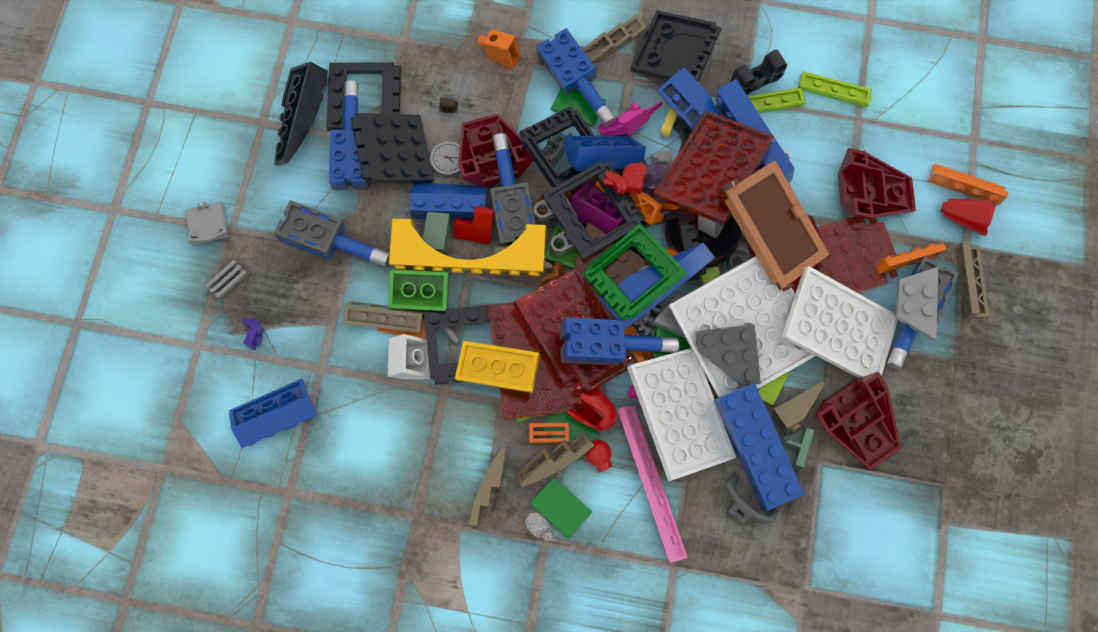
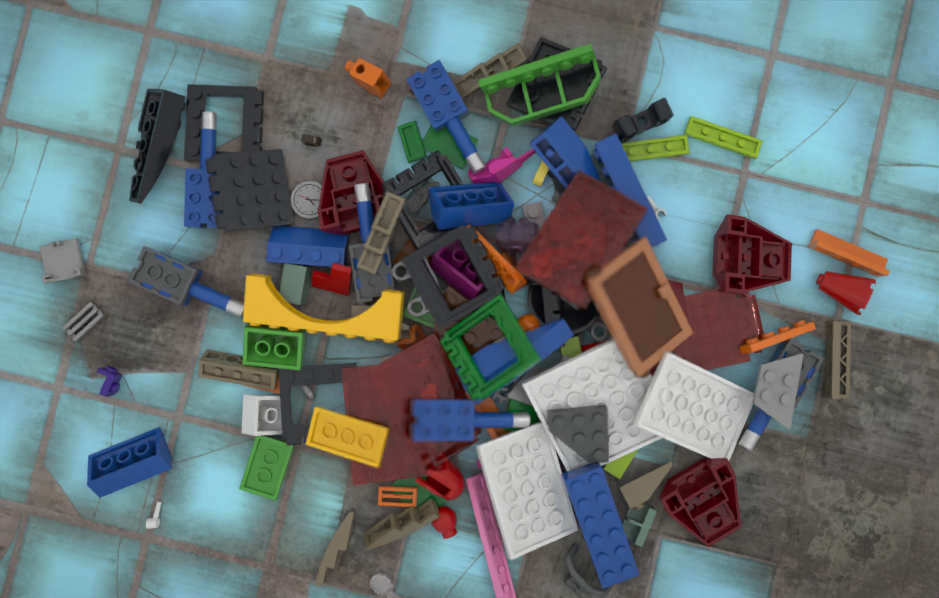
camera: 10 degrees right, 15 degrees up
green piece [530,477,592,539] -> none
red animal [603,162,647,195] -> none
none -> white hand [146,501,162,529]
none -> bright green plate [239,435,295,501]
none -> dark tan slope [357,192,406,275]
none -> green tile [397,120,427,163]
none -> bright green plate [478,43,602,126]

